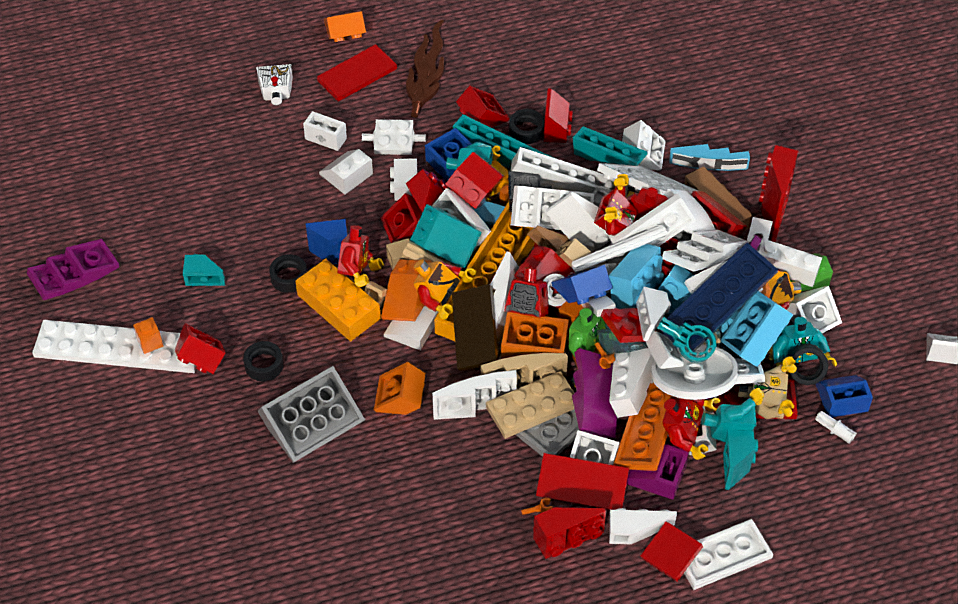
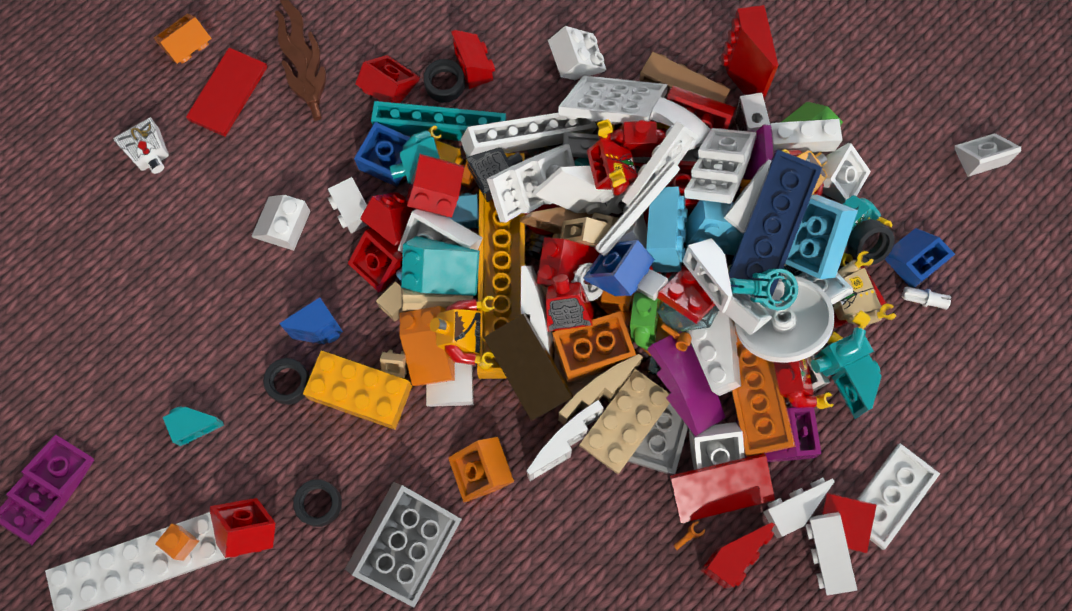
camera: 25 degrees left, 20 degrees up
white brick [303,111,347,151] -> none
red torso [337,225,384,287] -> none
white plate [362,120,426,155] -> none
teal slope [573,126,648,166] -> none
slope [669,144,750,171] -> none
none -> white brick [806,512,857,595]

